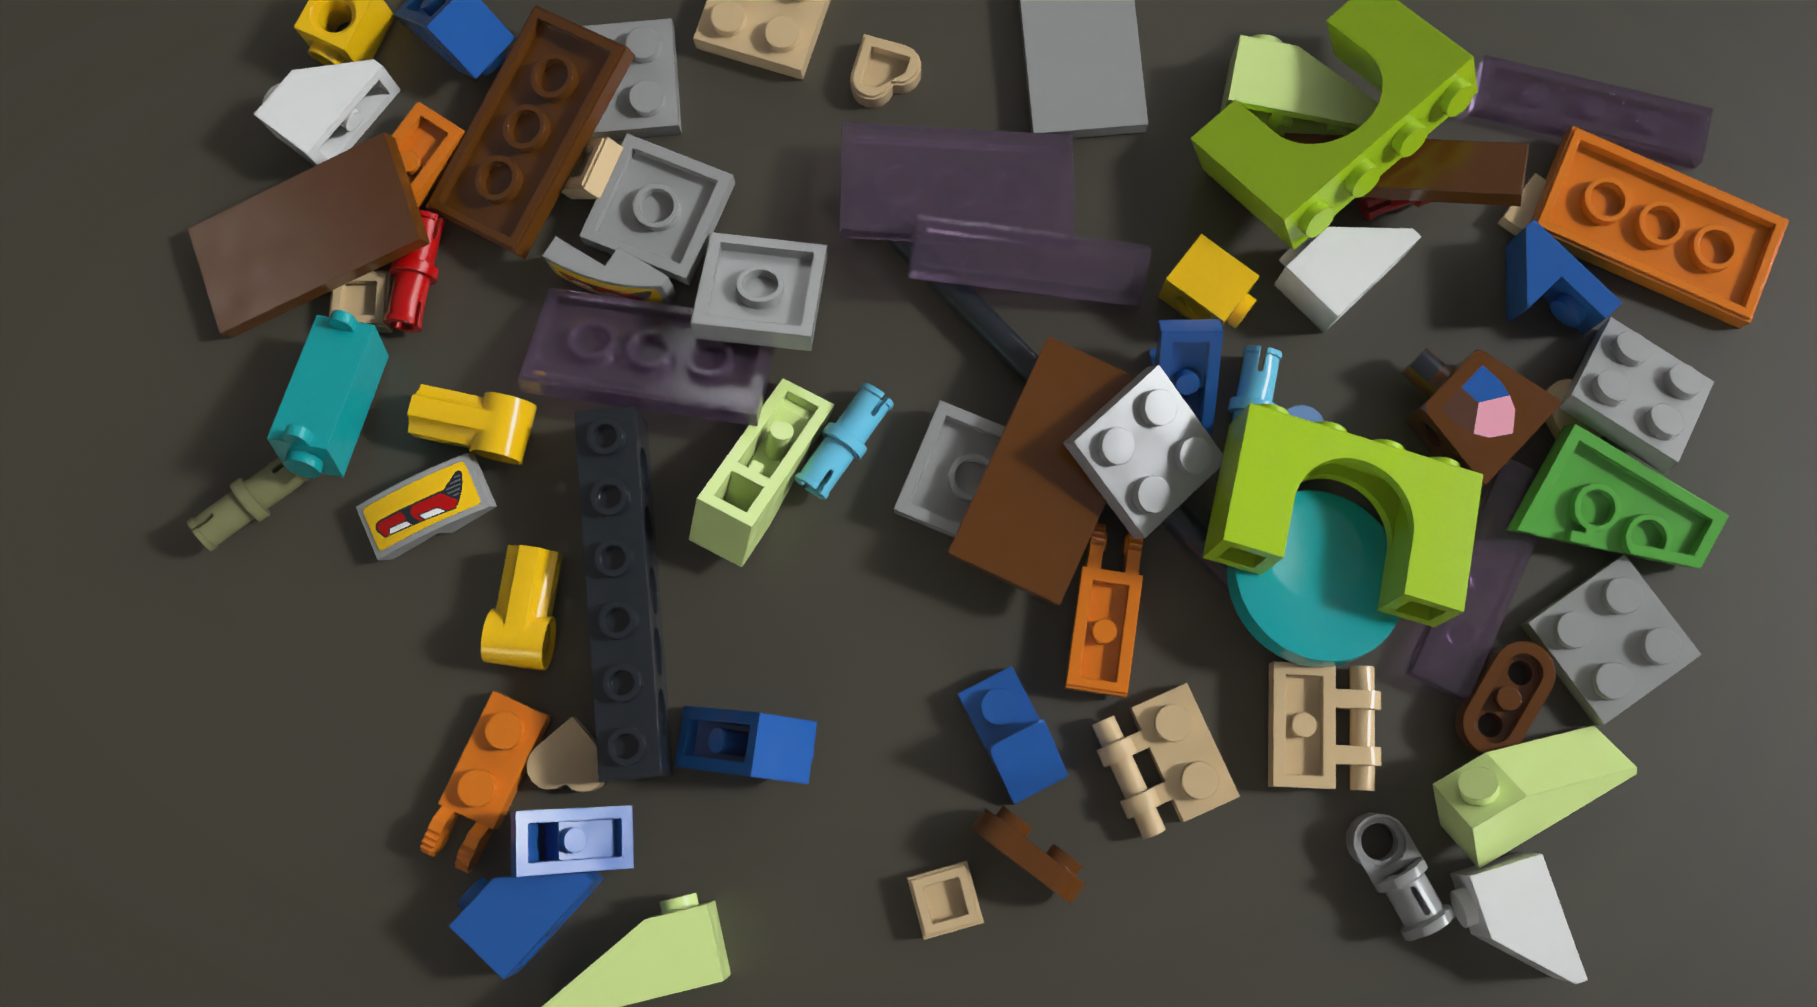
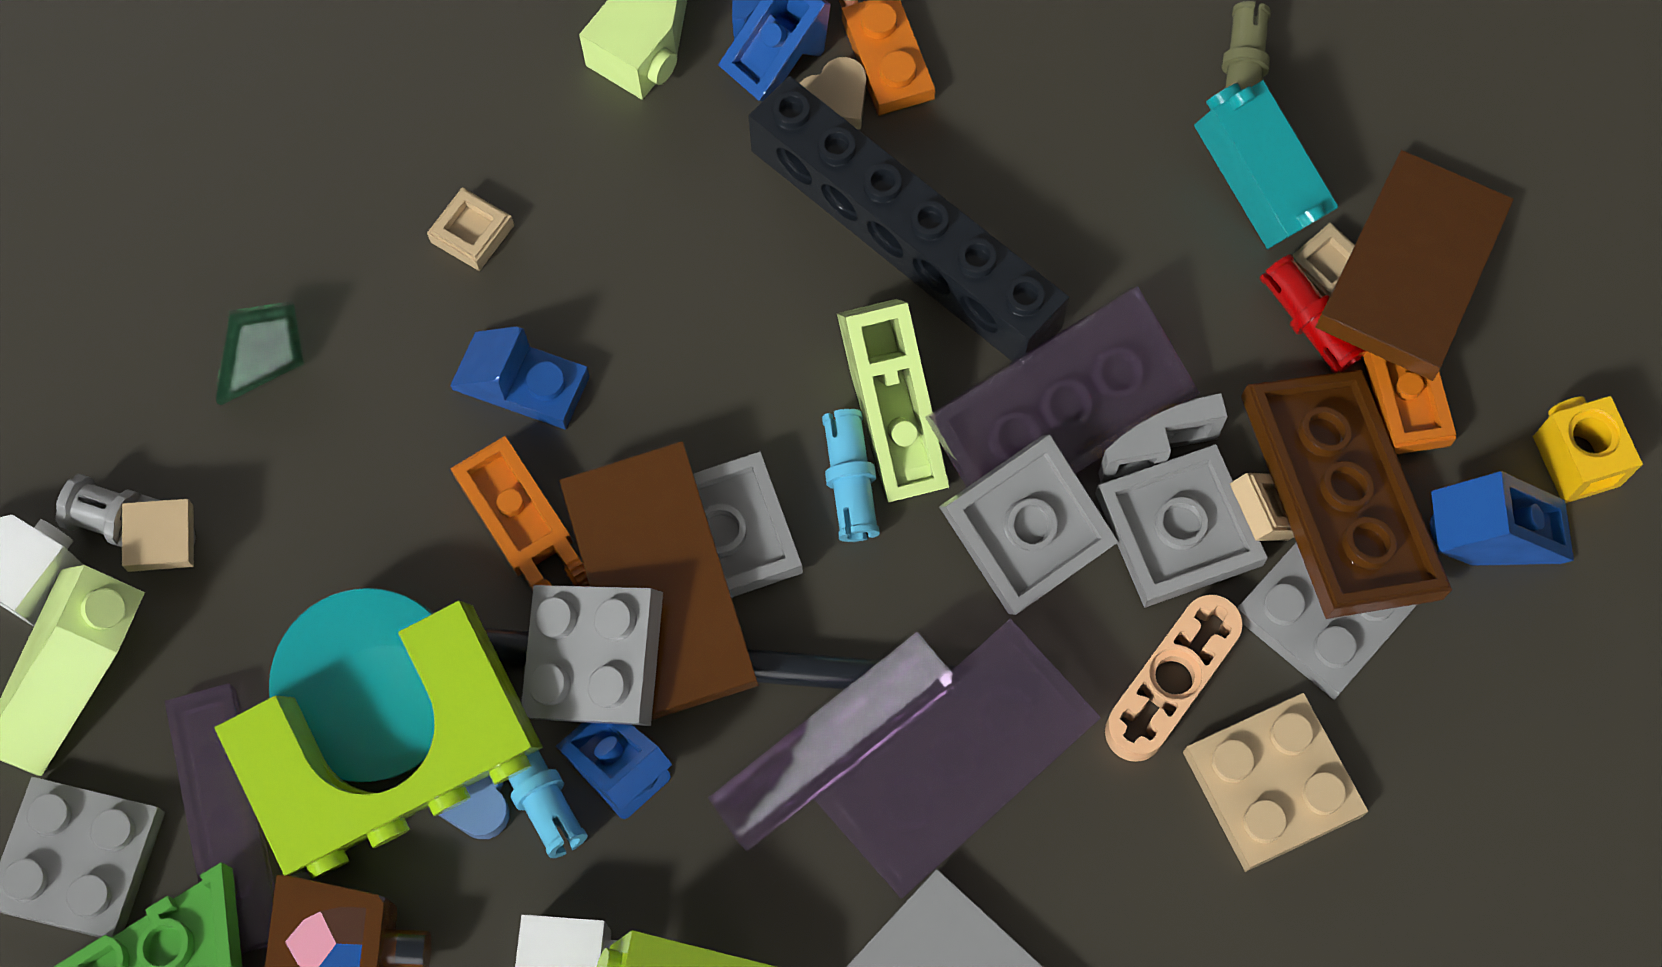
camera: 135 degrees right, 10 degrees down
white slope [254,59,401,166] -> none
slope [356,453,497,560] -> none
yellow piece [407,384,537,465] -> none
yellow piece [481,545,563,671] -> none
blue slope [675,706,817,784] -> none
tan tile [850,34,921,108] -> none
reddish brown plate [971,806,1086,905] -> none
tan plate [1092,683,1240,840] -> none
yellow brick [1158,234,1259,329] -> none
tan plate [1268,661,1381,791] -> none
reddish brown plate [1455,641,1556,755] -> none
none -> tan tile [122,499,194,572]
none -> clear green piece [215,301,304,405]
none -> light nougat beam [1105,595,1242,762]

